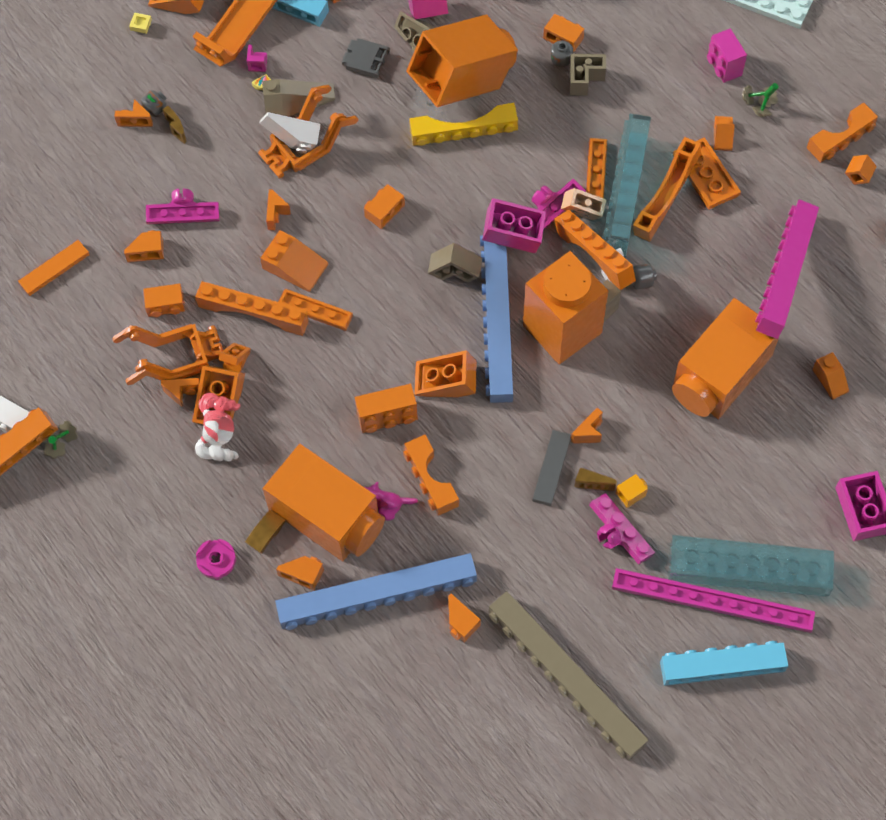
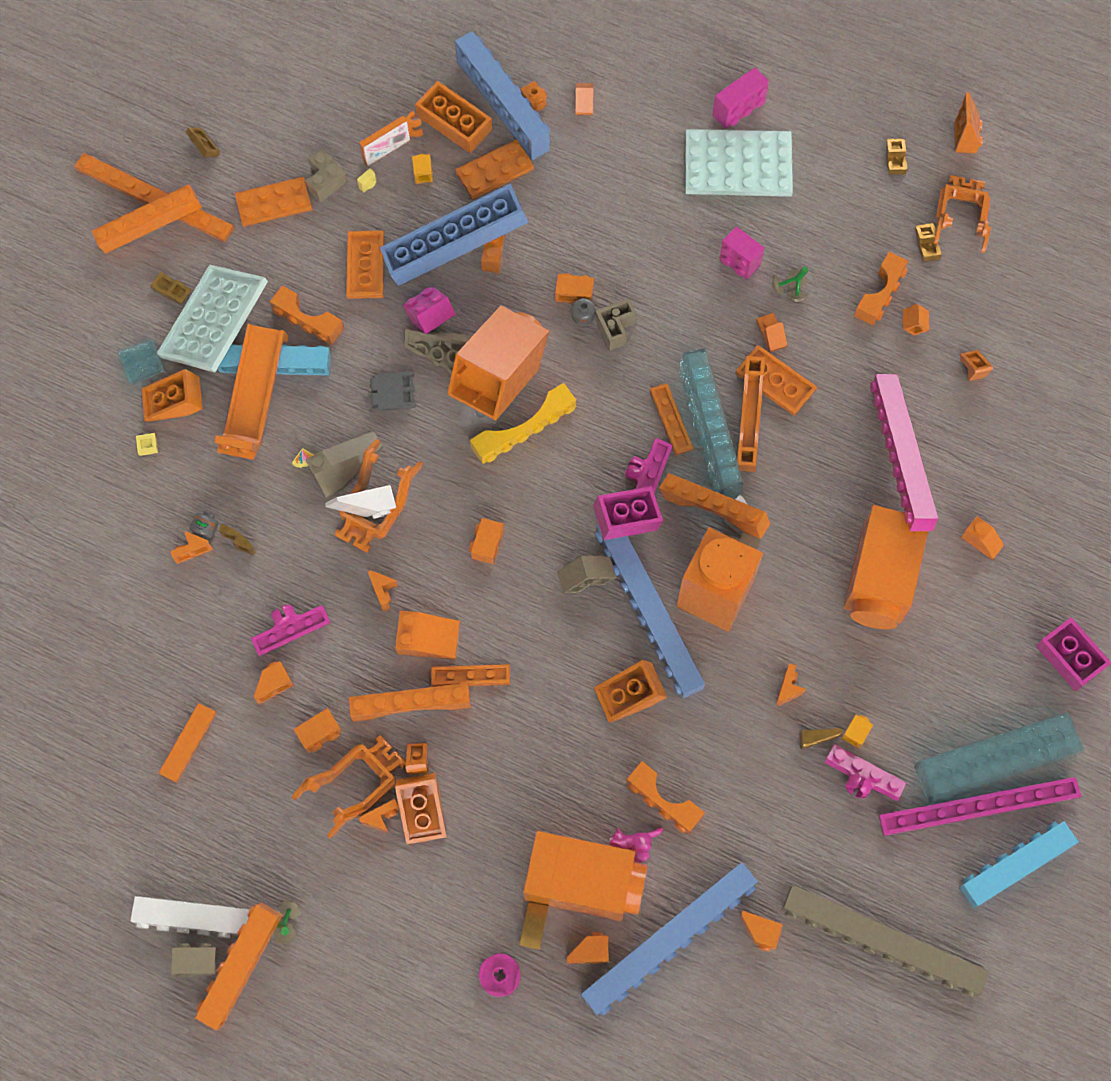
camera: 25 degrees left, 5 degrees up
hair [195,393,241,462] -> none
dark pink panel [247,44,267,72] -> none
orange brick [355,383,418,433] -> none
dark grey tile [532,430,571,506] -> none
light nougat brick [561,188,606,220] -> none
dark grey head [630,264,657,289] -> none

